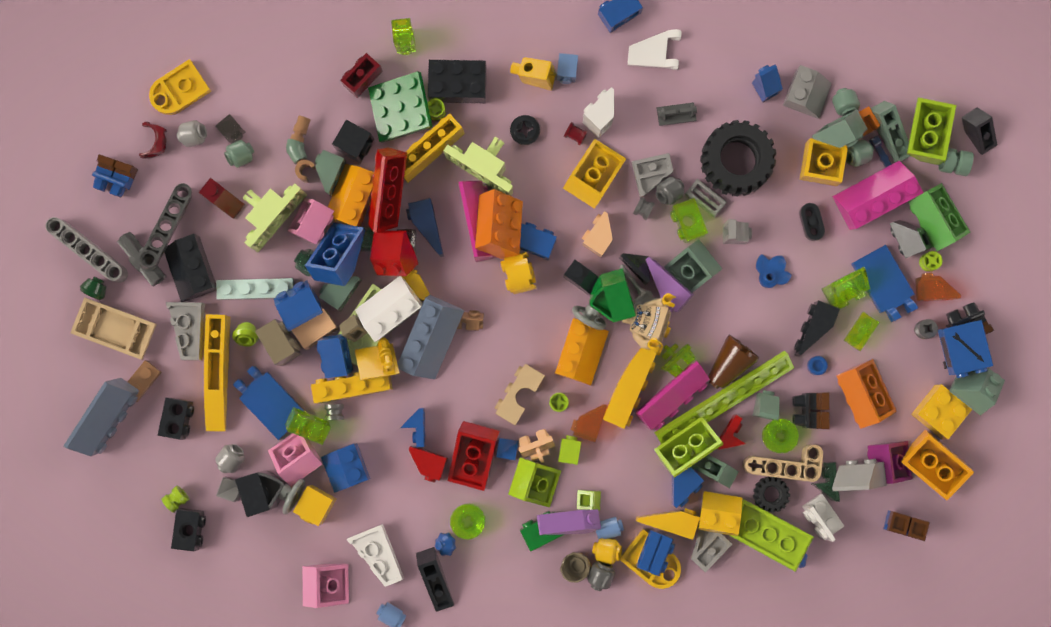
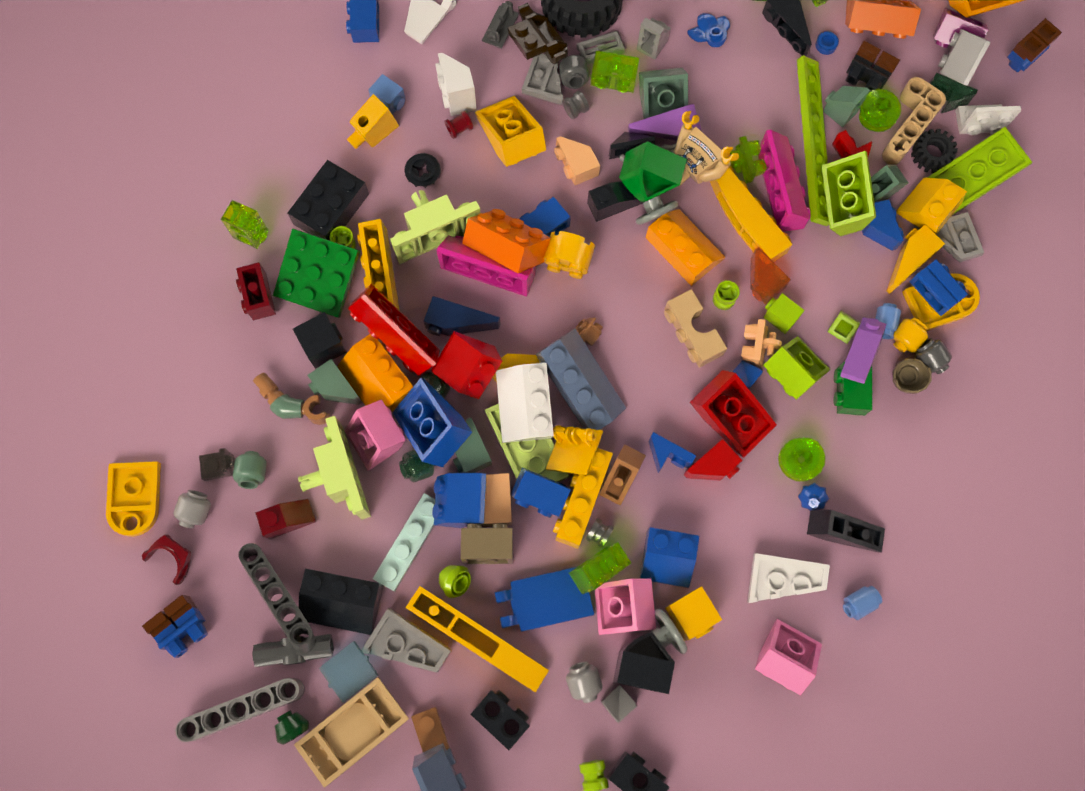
camera: 65 degrees left, 10 degrees down
dark tan slope [339,314,368,342] -> none
reddish brown cone [708,335,759,389] -> none
none -> clear light blue piece [319,641,379,703]
none -> dark brown plate [507,3,568,64]
none -> medium nougat slope [599,444,646,506]

